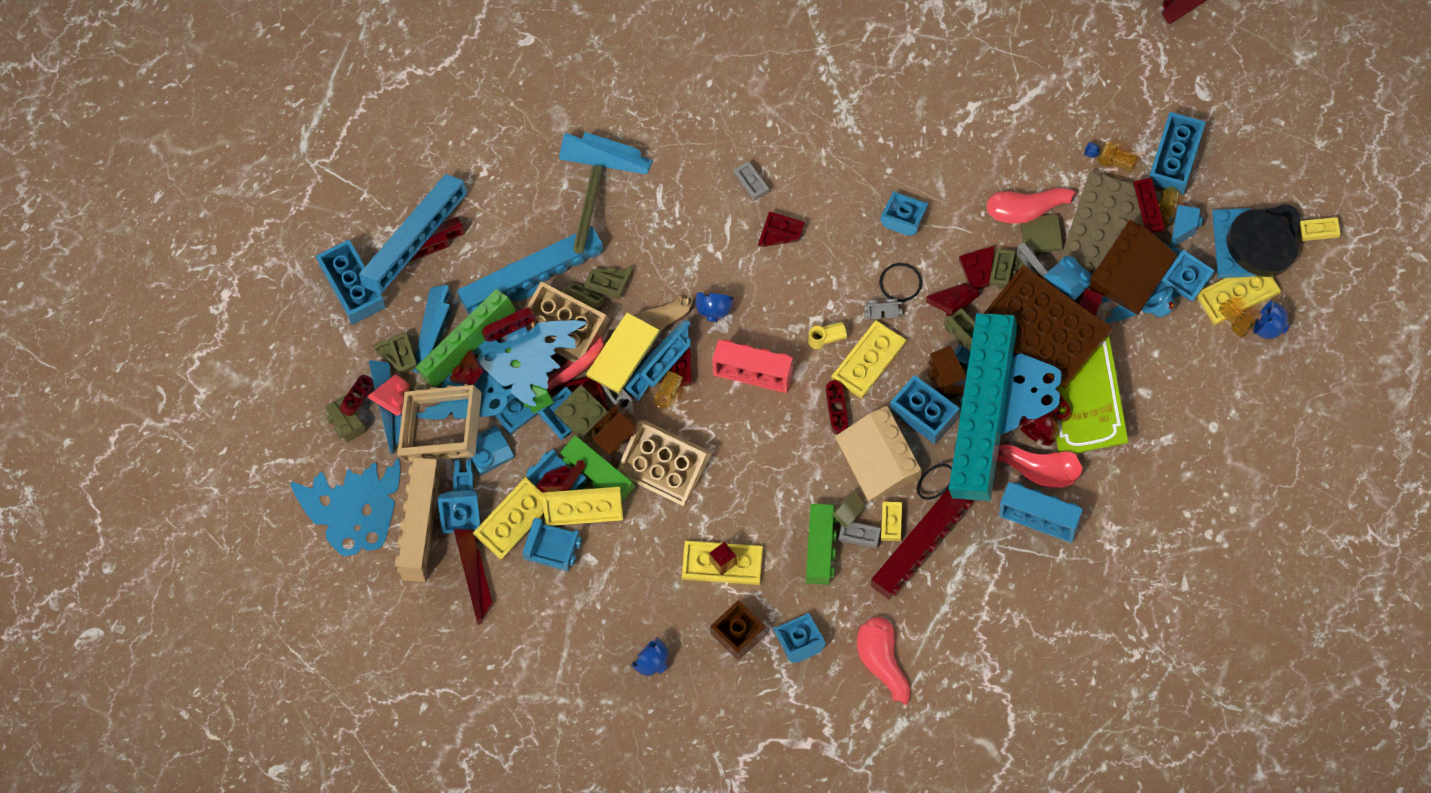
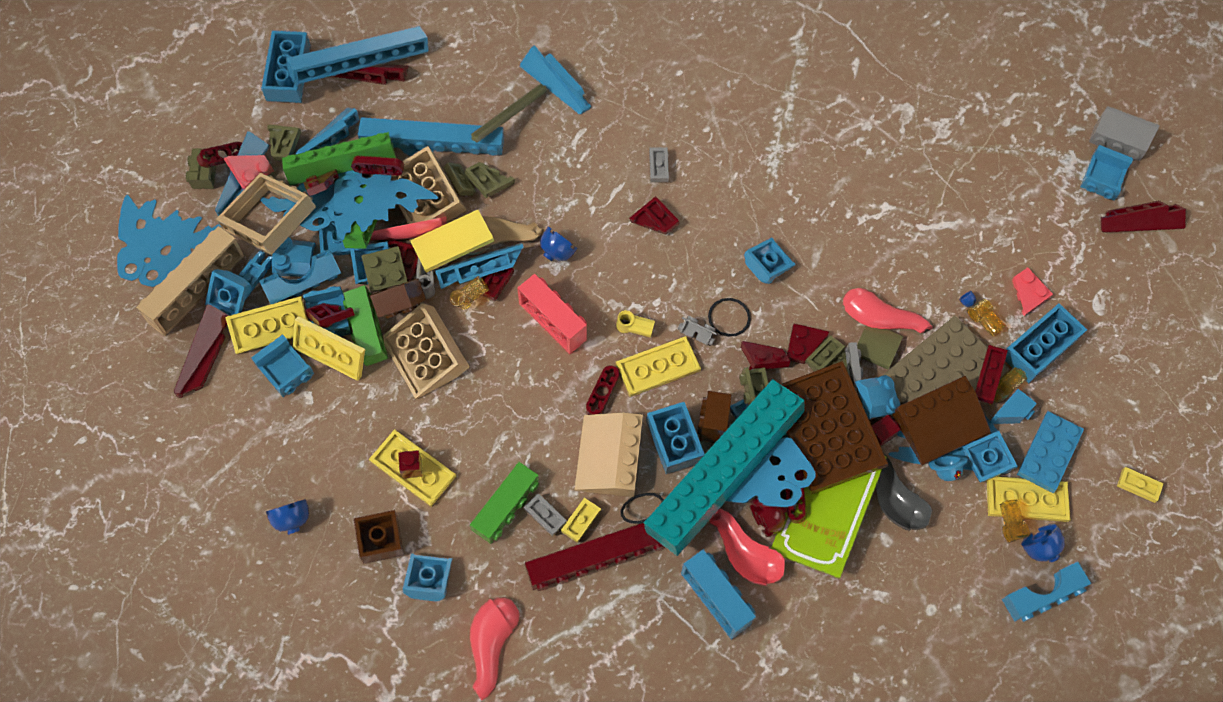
camera: 25 degrees right, 0 degrees up
olive slope [832,490,866,528] -> none
black piece [1226,204,1300,277] -> none
none -> dark azure arch [259,249,341,304]
none -> dark grey animal [876,453,932,531]
none -> dark azure arch [1002,562,1091,622]
none -> coral wing [1012,267,1053,316]

